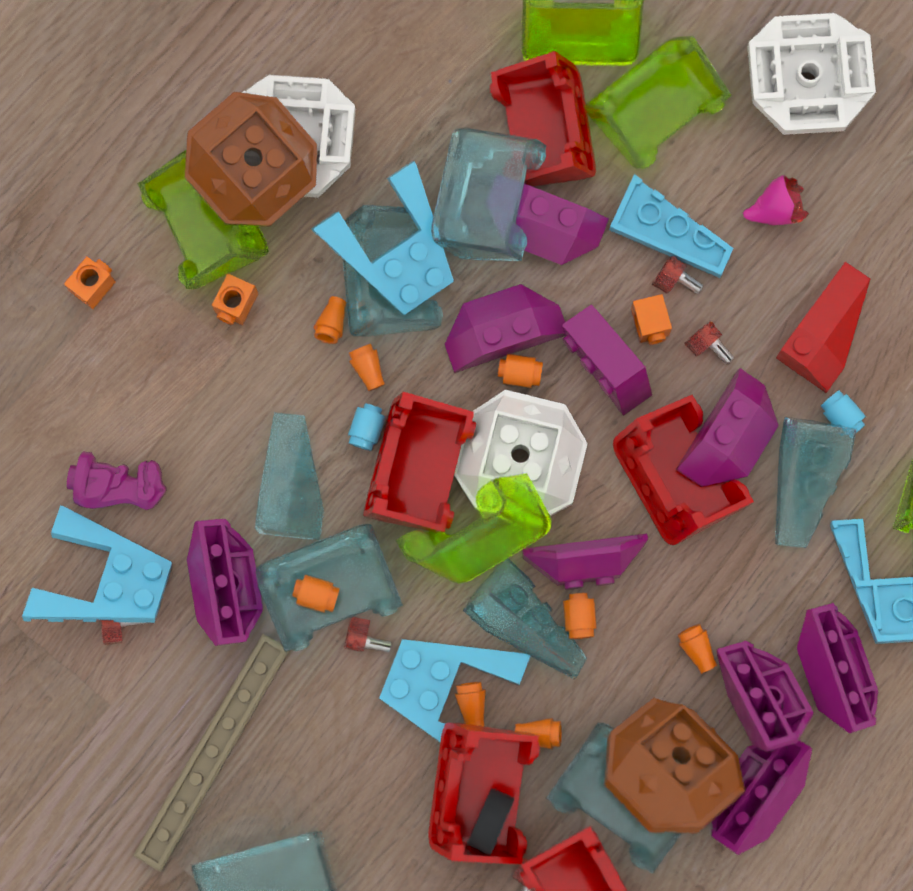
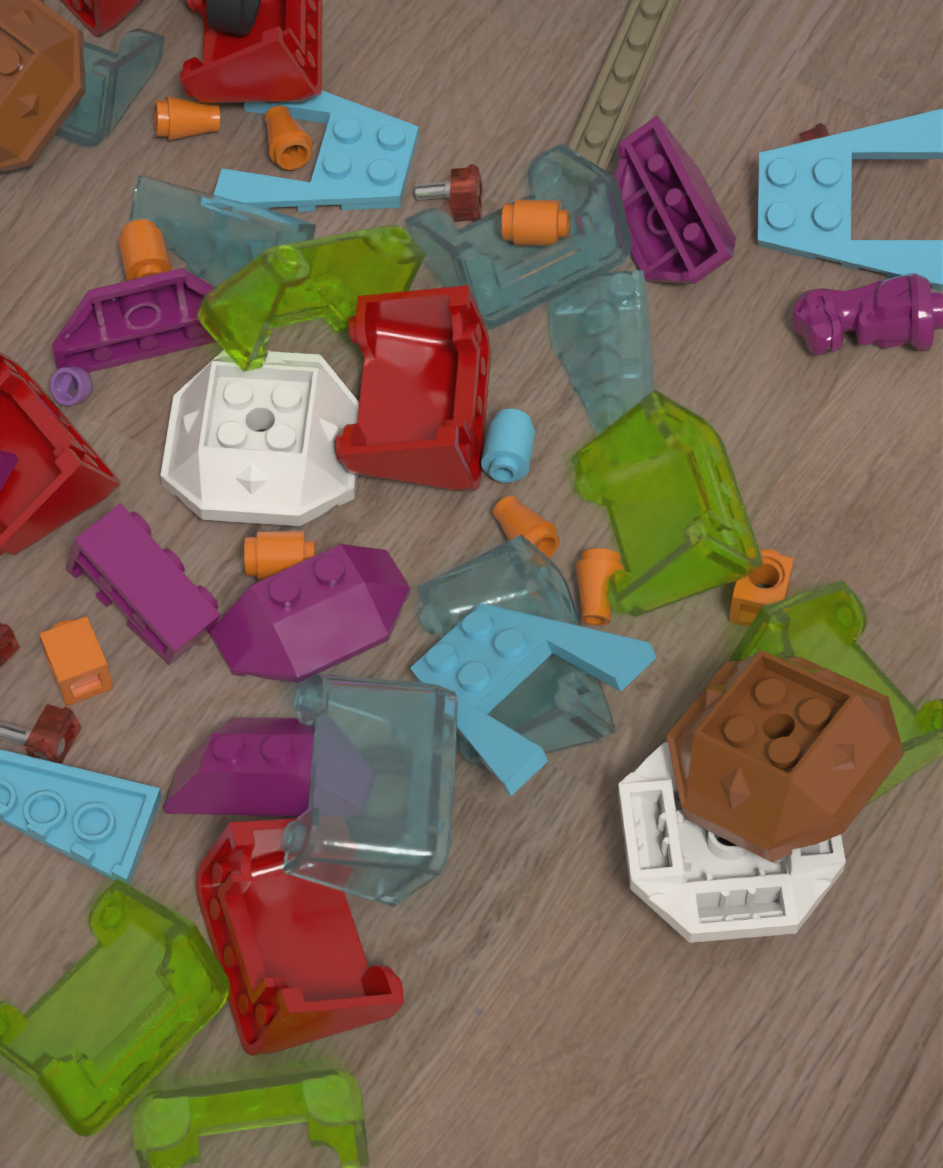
camera: 165 degrees right, 20 degrees down
none -> medium lavender hinge [50,366,93,406]
none -> clear neon green windscreen [570,390,763,617]

